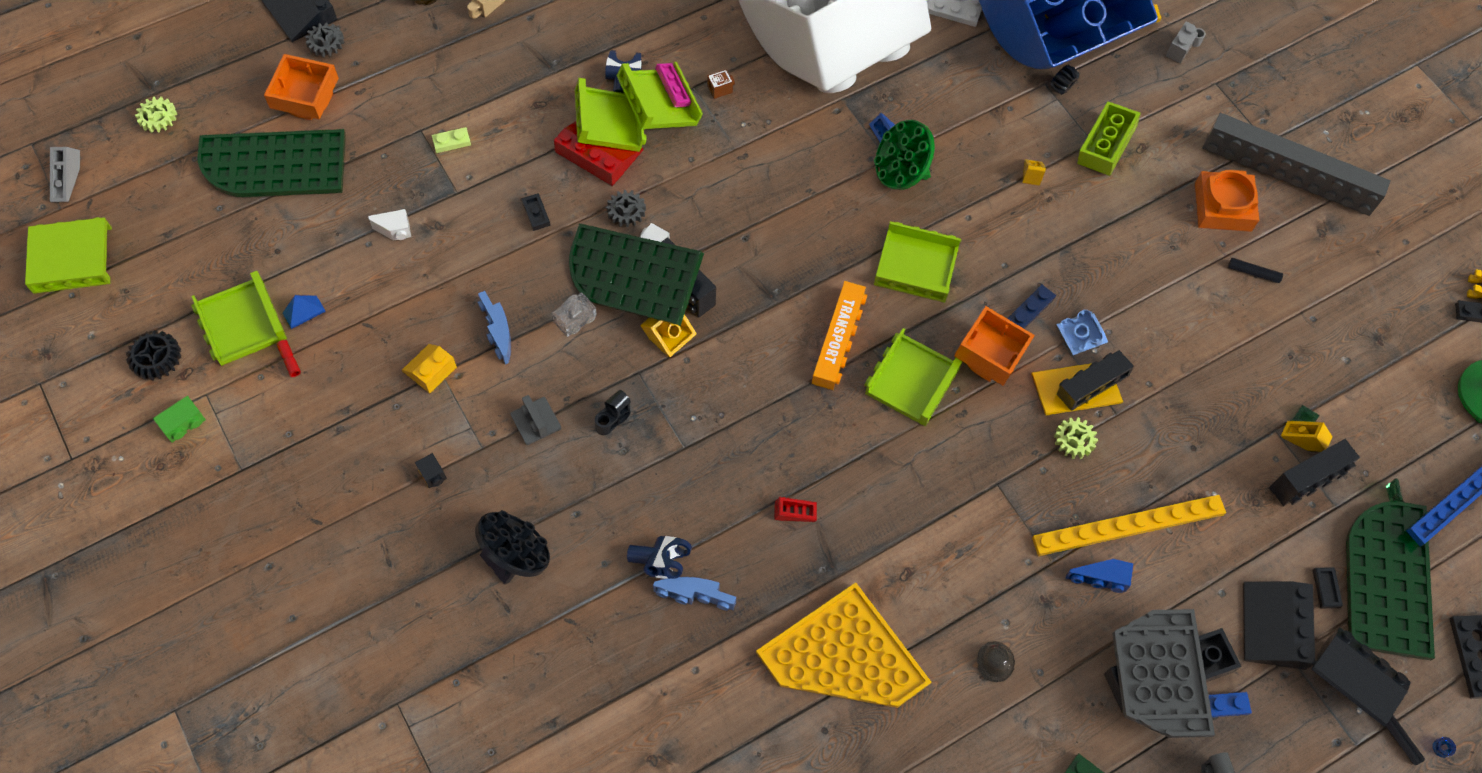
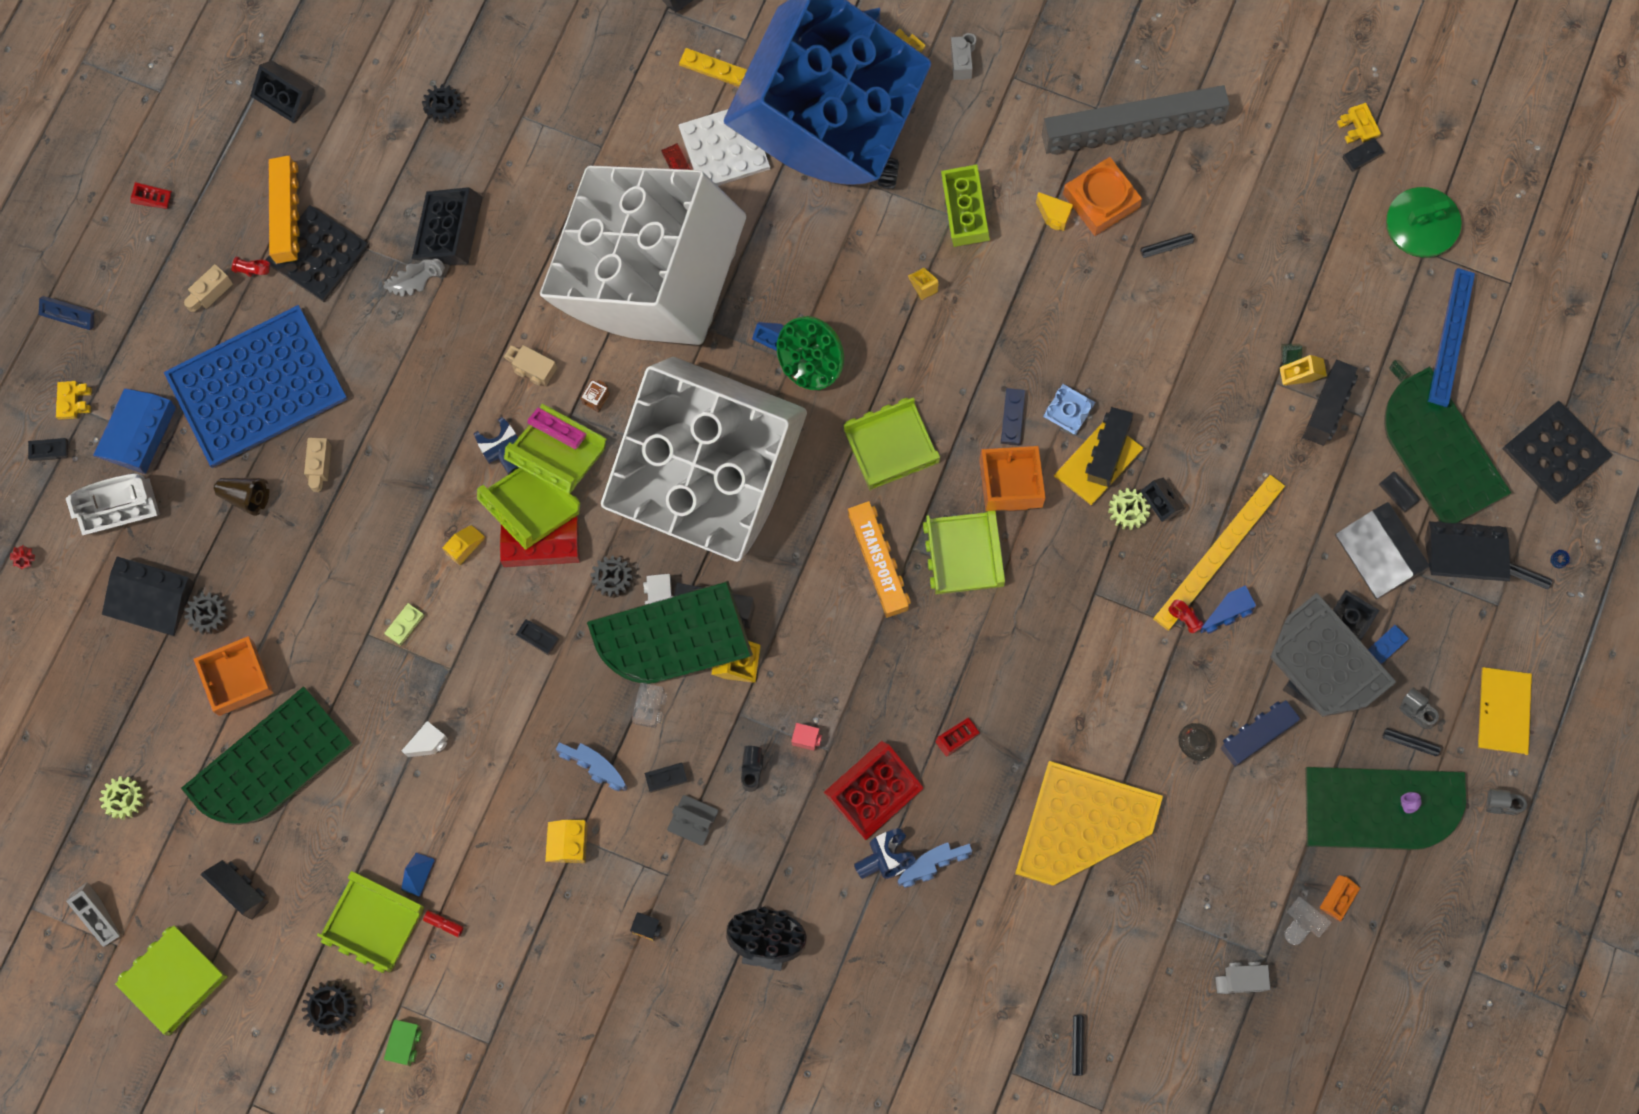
camera: 30 degrees left, 10 degrees up
none -> black slope [200,860,269,920]
none -> yellow slope [442,525,485,565]
none -> tan brick [504,345,557,386]
none -> white piece [601,357,807,562]
none -> black plate [644,762,688,793]
none -> coral brick [791,723,822,751]
none -> red slope [823,741,923,840]
none -> yellow slope [1036,192,1073,231]
none -> black brick [1140,477,1185,522]
none -> red connector [1168,599,1204,633]
none -> dark blue brick [1221,700,1300,767]

